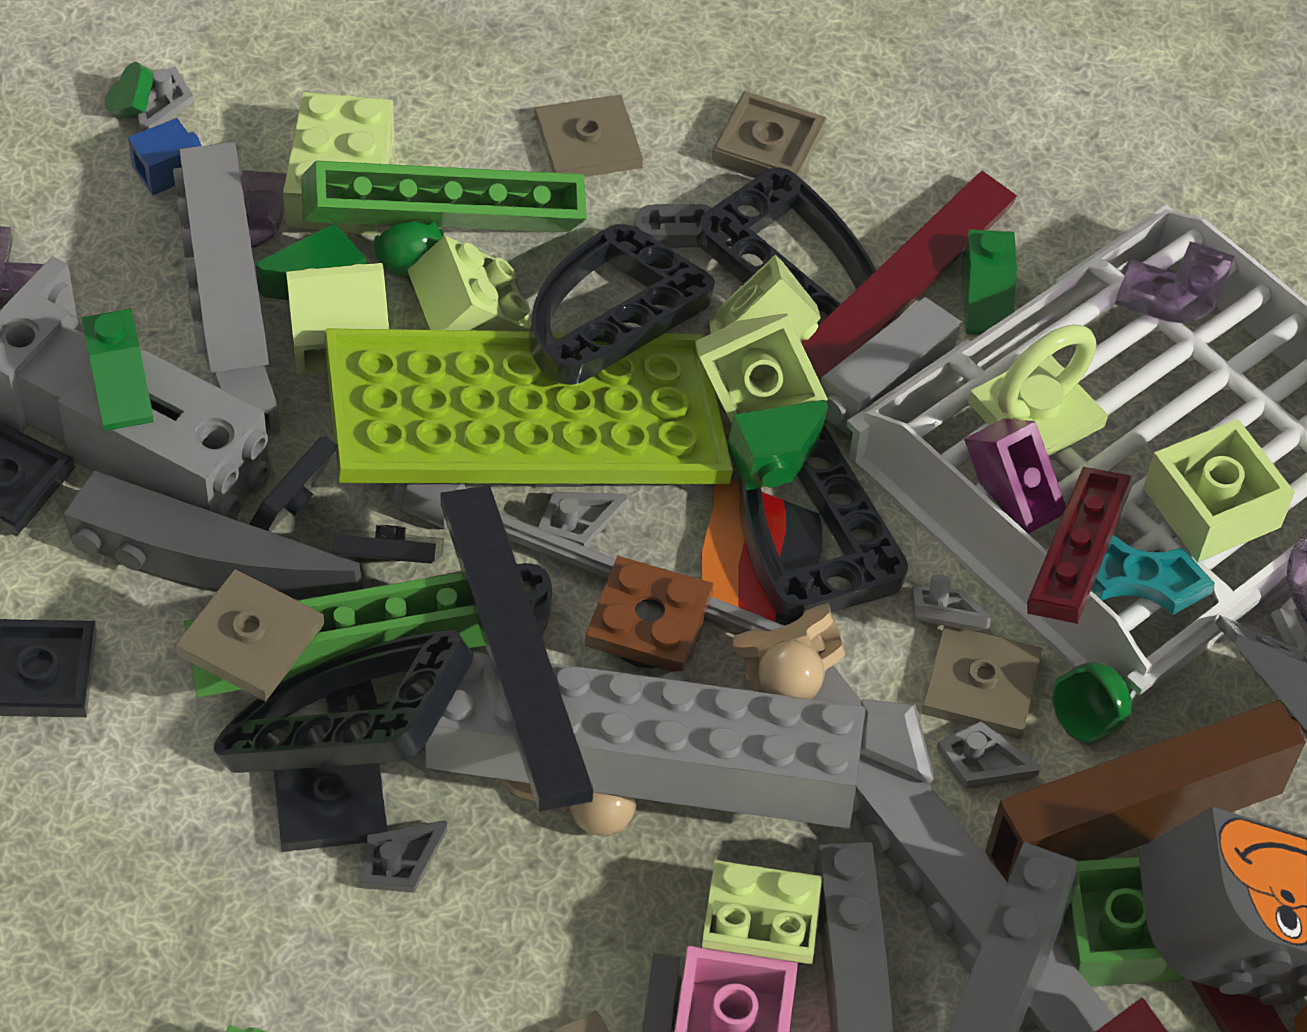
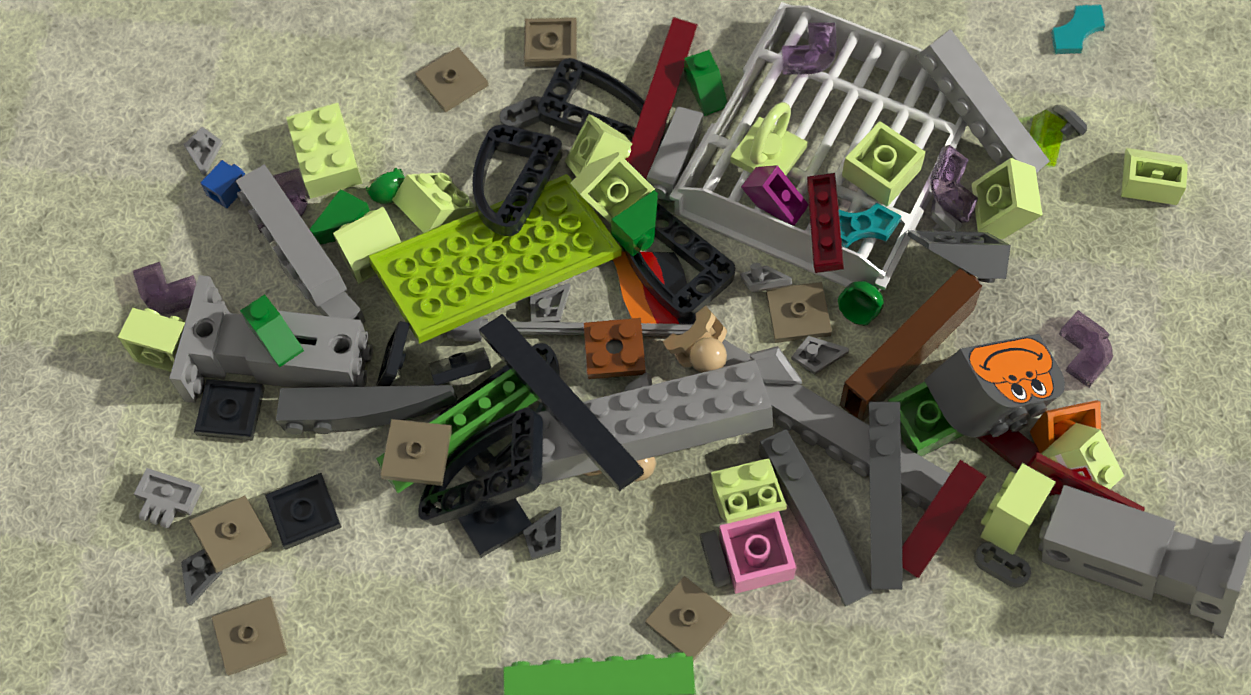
camera: 15 degrees left, 10 degrees up
green tile [105,62,153,118] -> none
bright green brick [301,160,587,232] -> none

